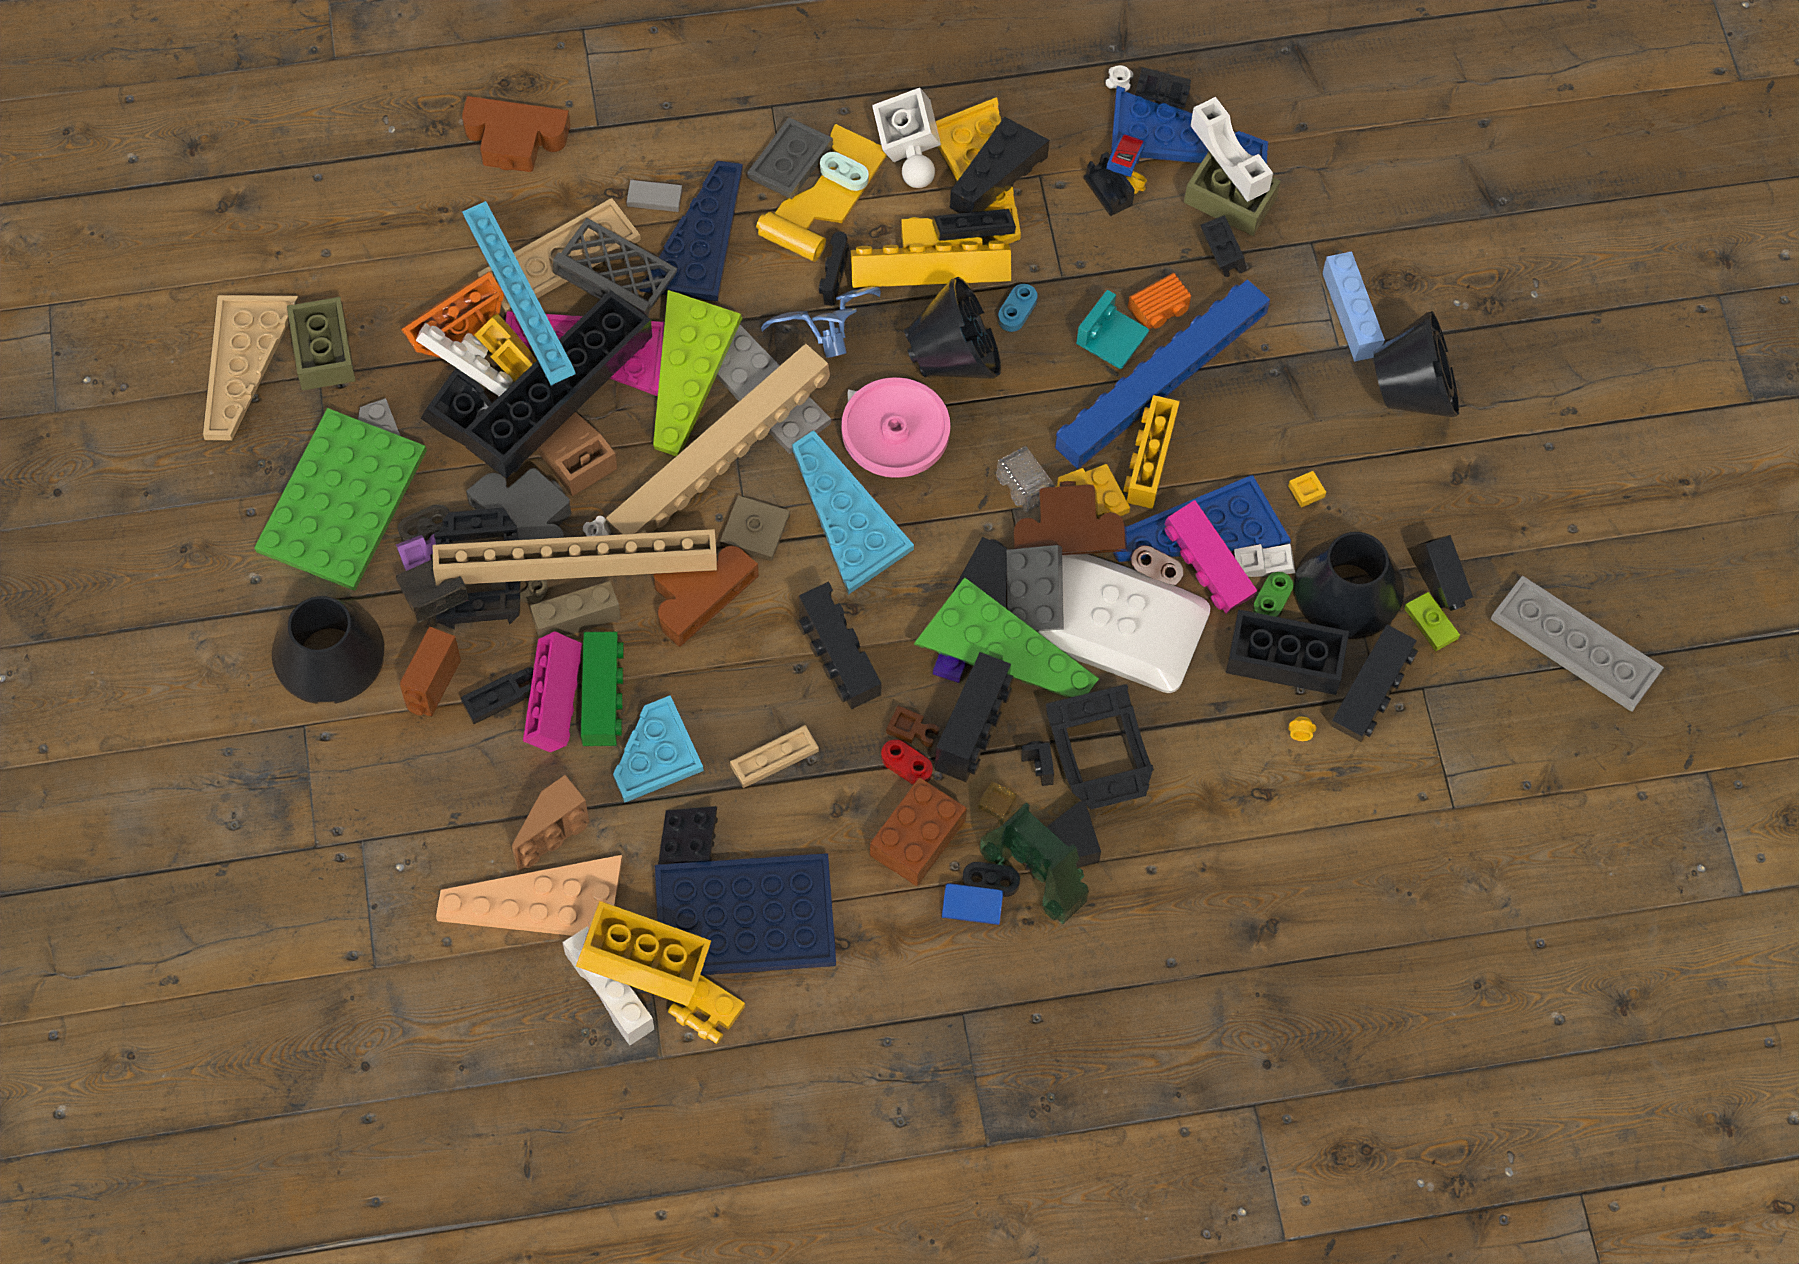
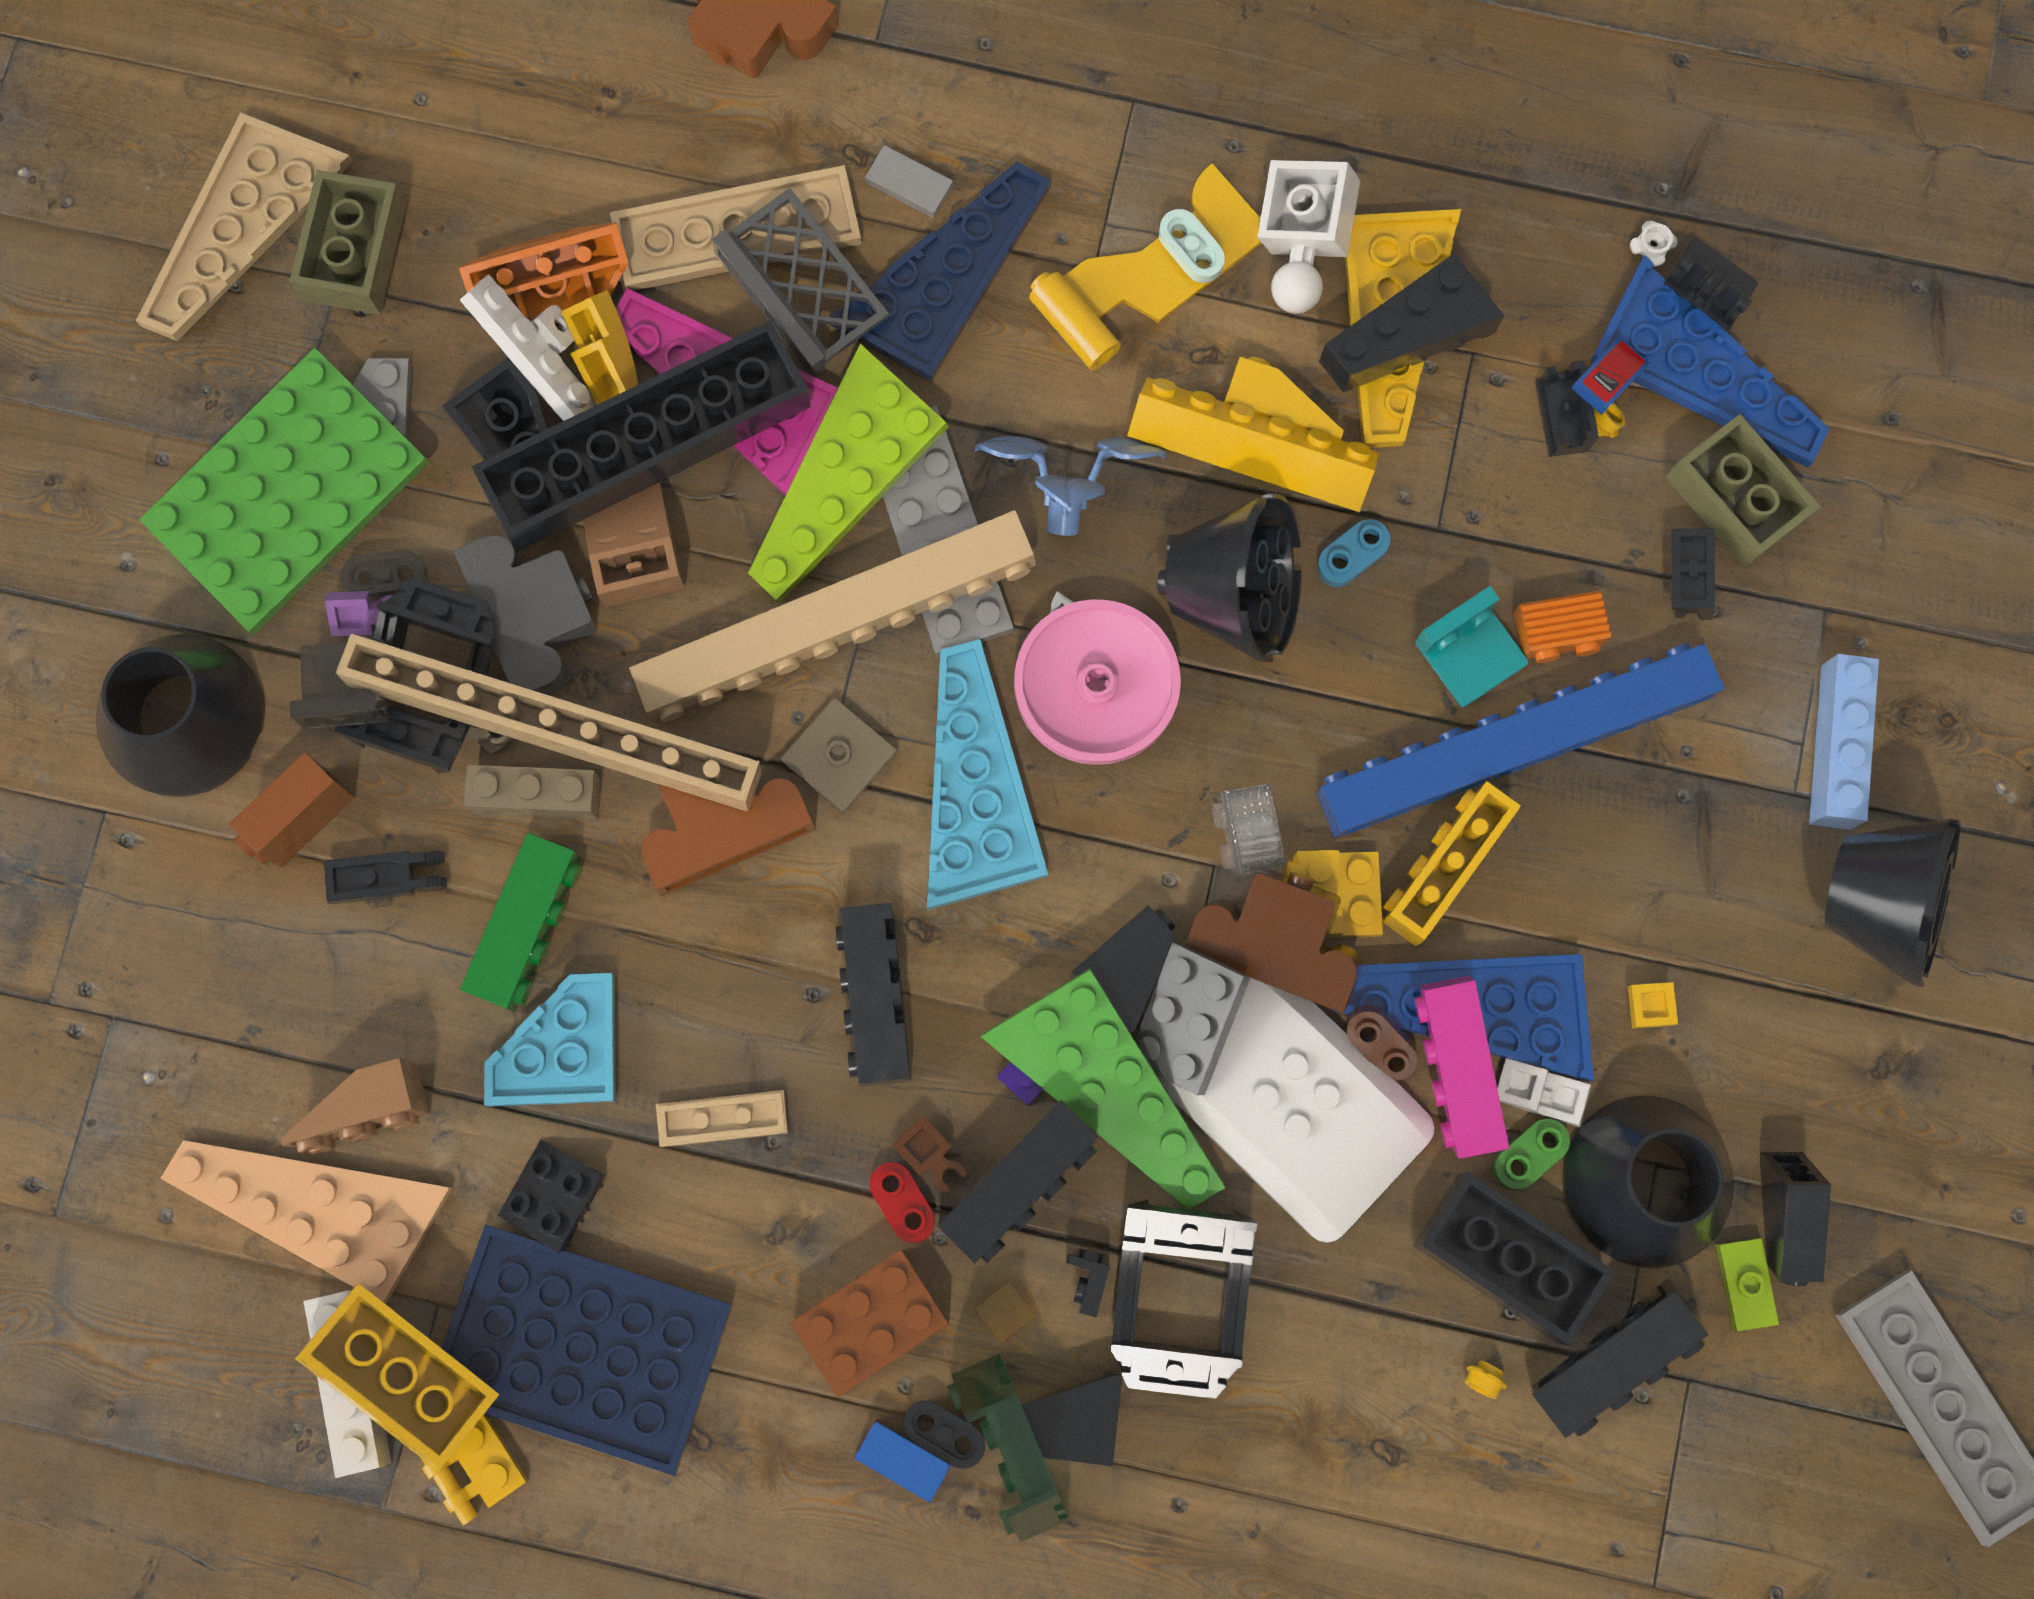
camera: 20 degrees right, 15 degrees up
medium azure plate [462,201,576,385] -> none
dark pink brick [523,632,582,752] -> none
white plate [583,516,611,536] -> none
dark grey plate [747,118,833,199] -> none
black hinge [819,231,849,306] -> none
black tile [932,209,1016,241] -> none
white arch [1191,97,1273,202] -> none

